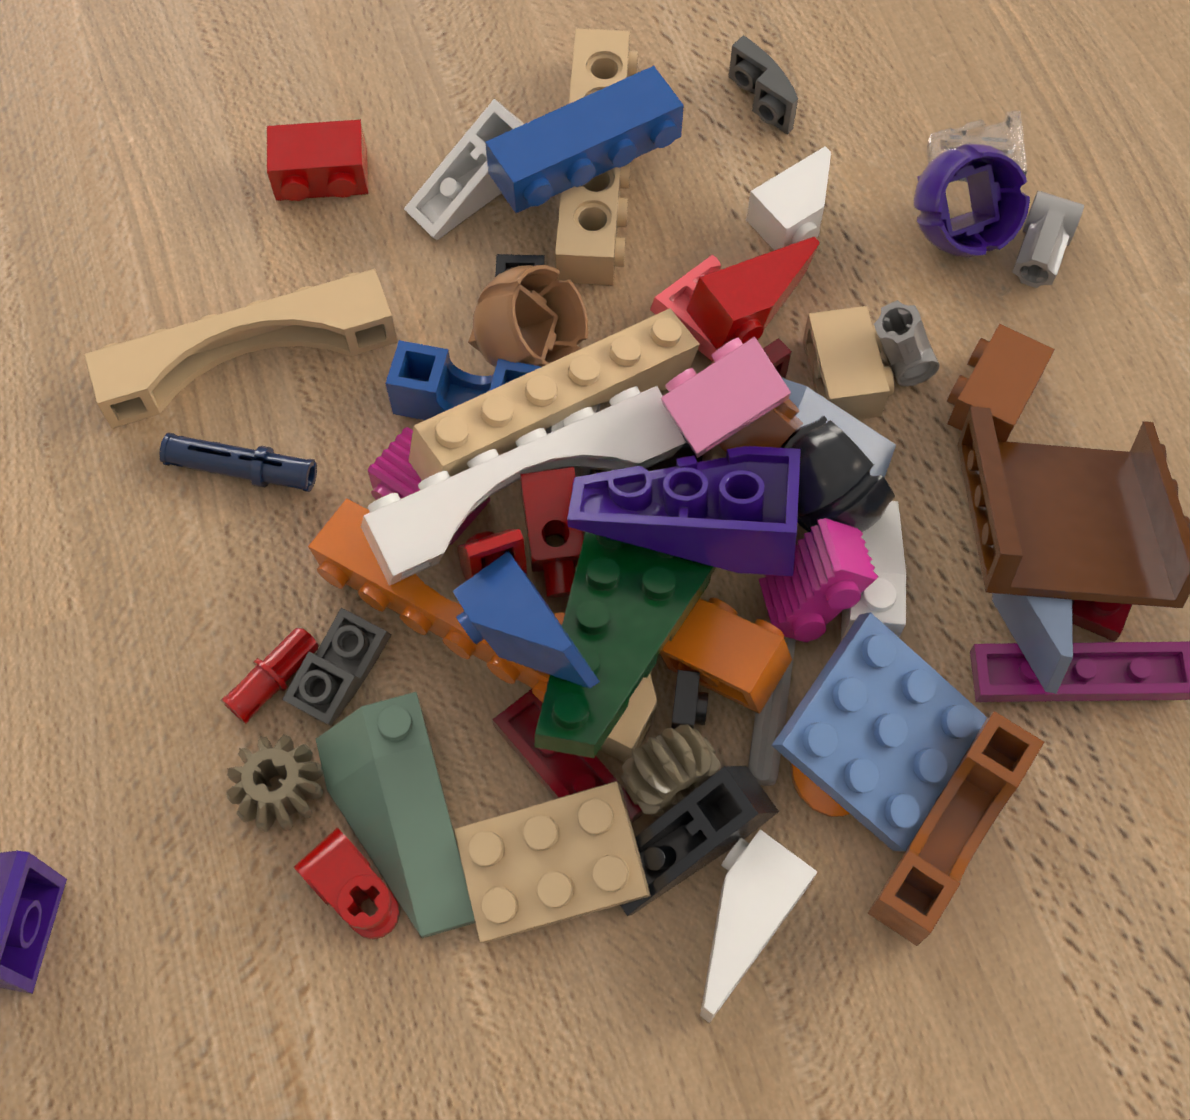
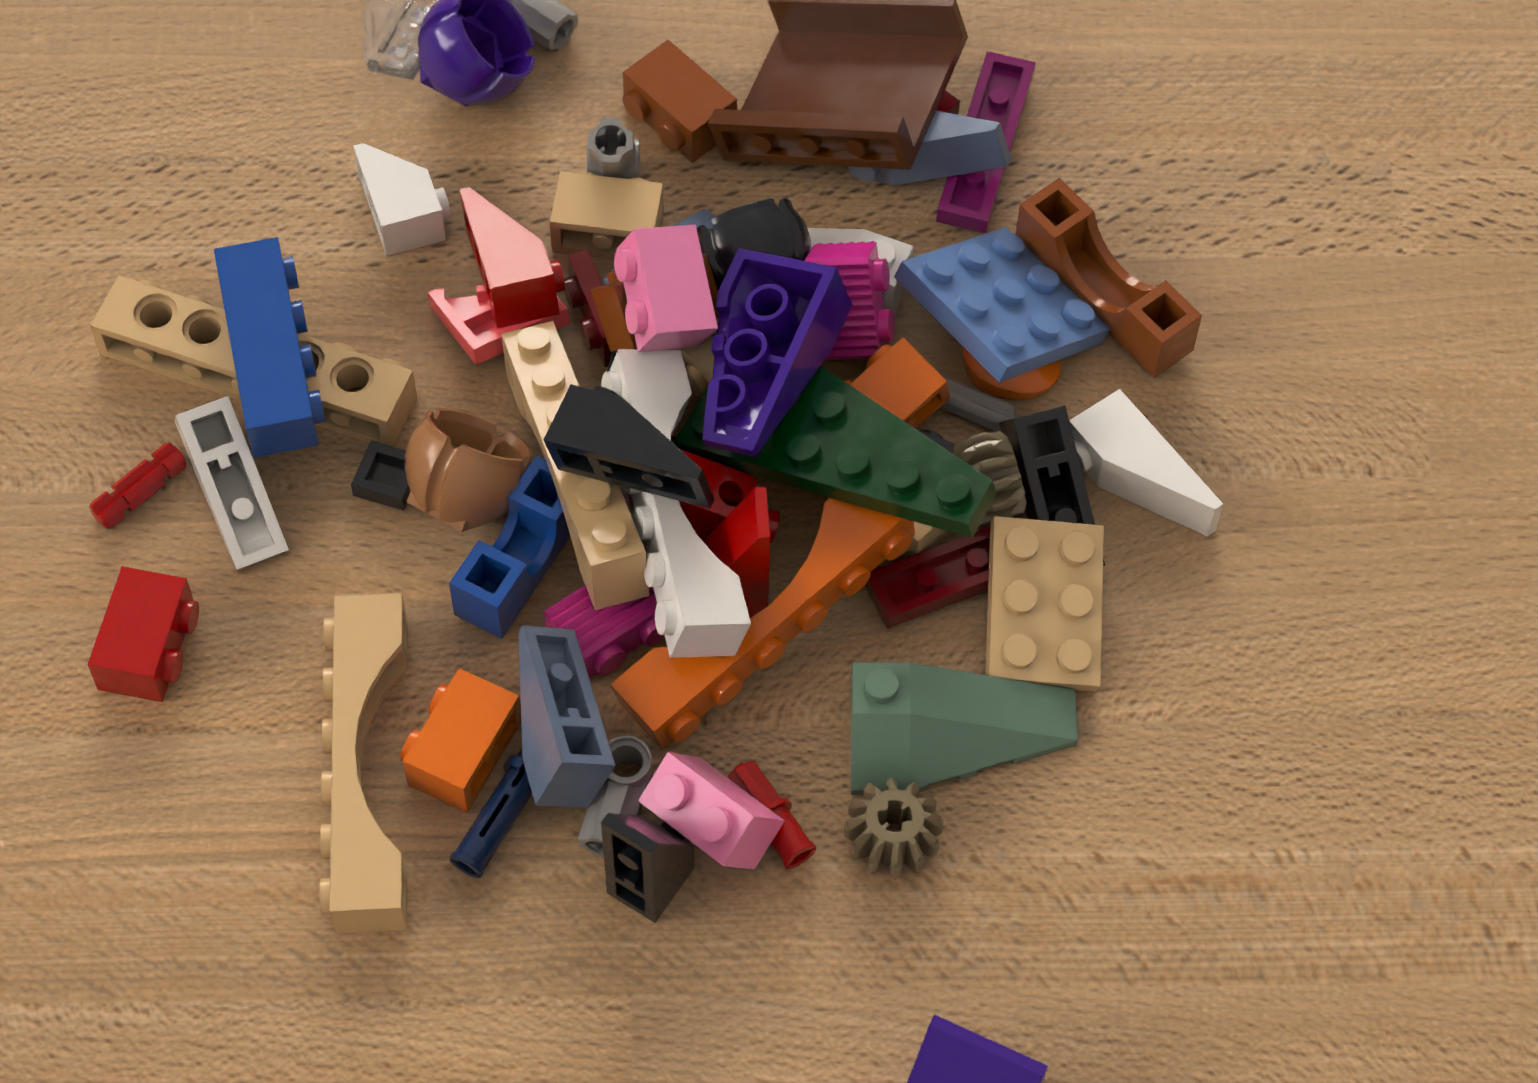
camera: 75 degrees left, 5 degrees down
dark grey slope [282,608,392,726] -> none
red piece [294,827,400,939] -> none
blue slope [453,551,600,688] -> none
dark grey slope [729,35,798,135] -> none
none -> red axle [89,442,187,529]
none -> orange brick [400,668,521,813]
none -> sand blue slope [519,625,615,808]
none -> black slope [543,384,714,508]
none -> light grey piece [578,735,653,857]
none -> black slope [601,813,694,923]
none -> bright pink brick [638,752,784,870]

